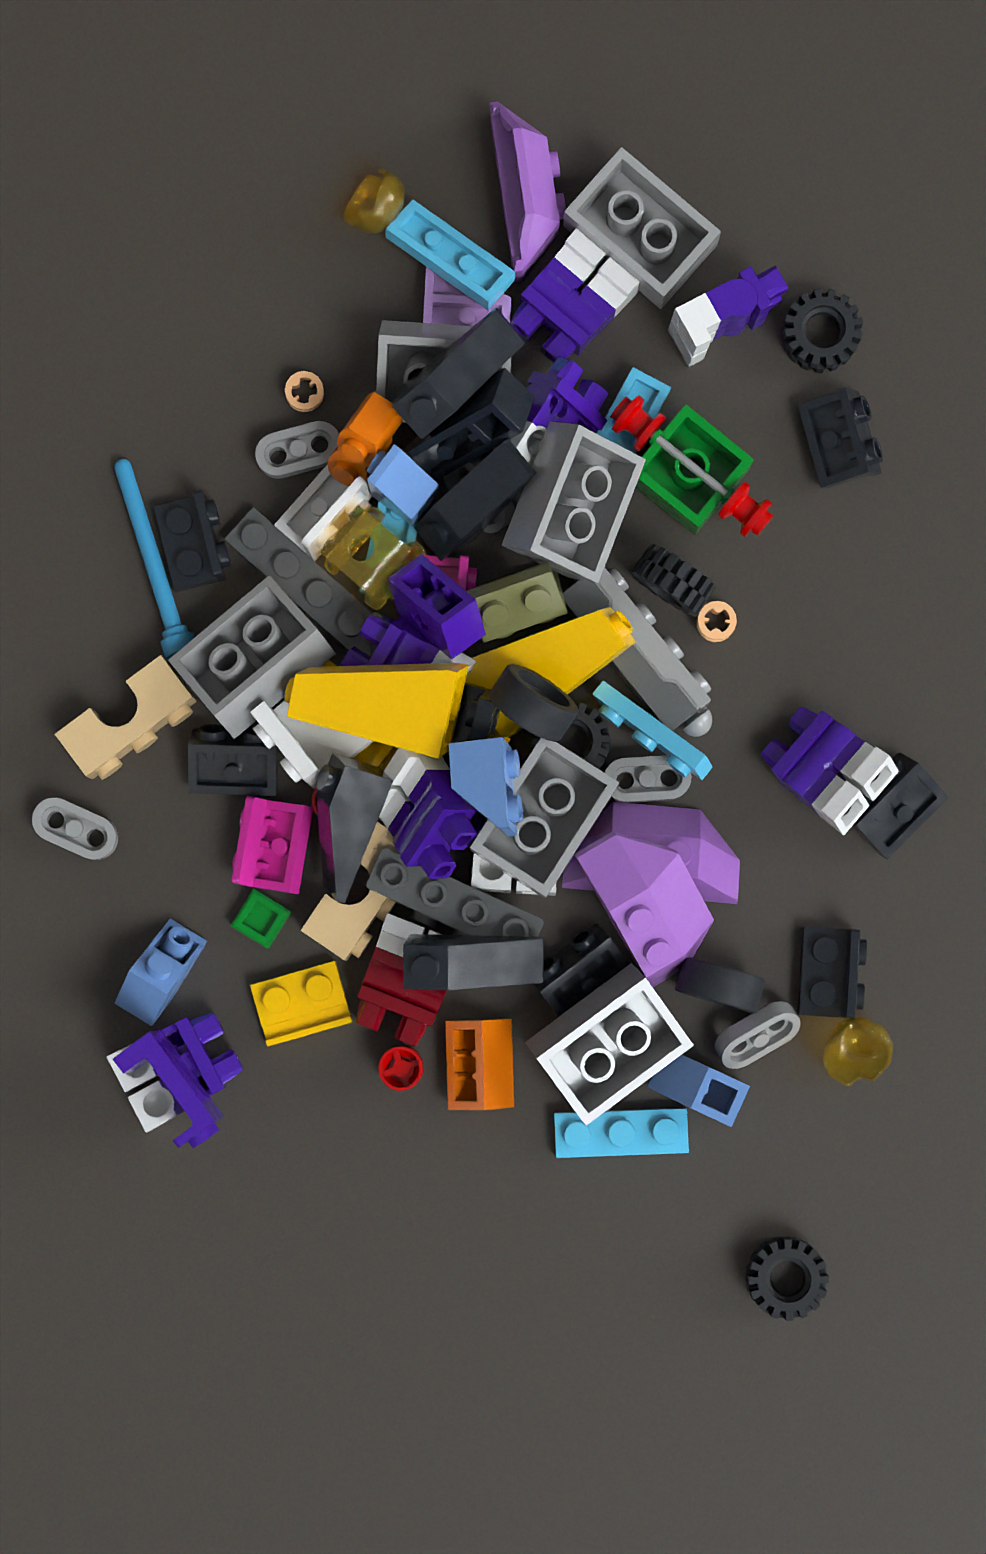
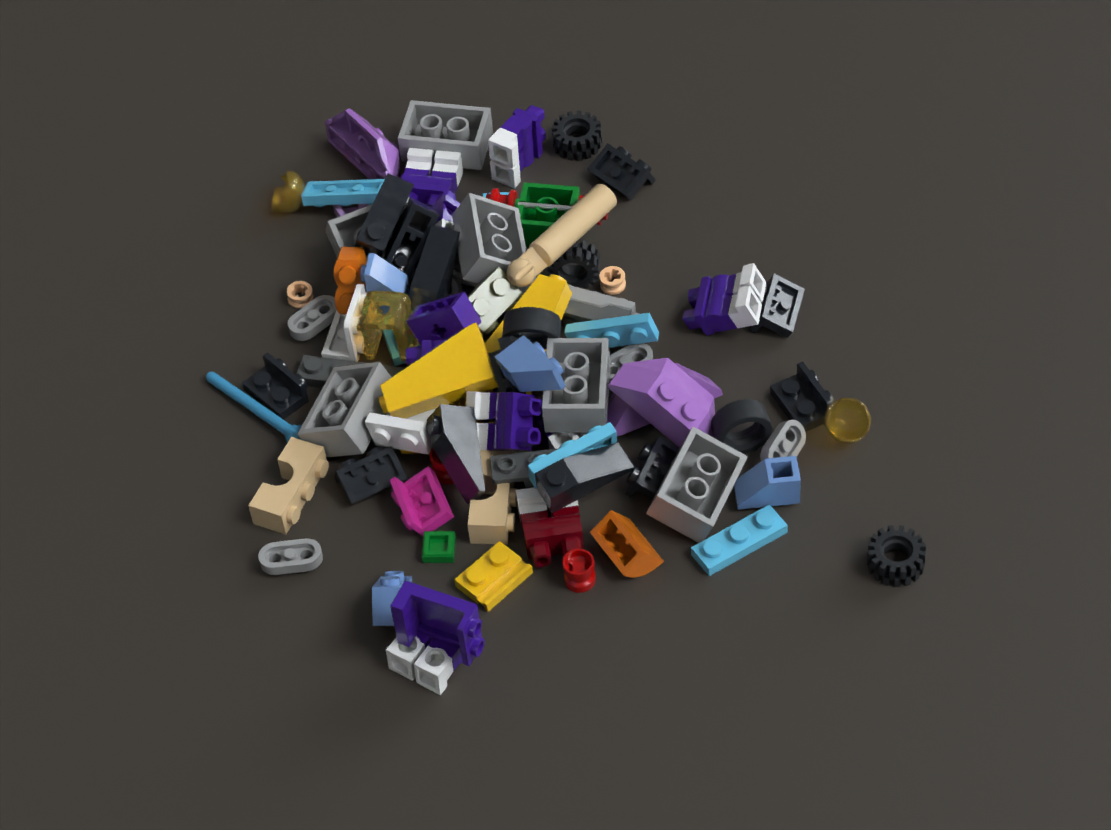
camera: 30 degrees left, 35 degrees down
none -> tan piece [506,184,617,287]
none -> medium azure plate [528,422,617,489]

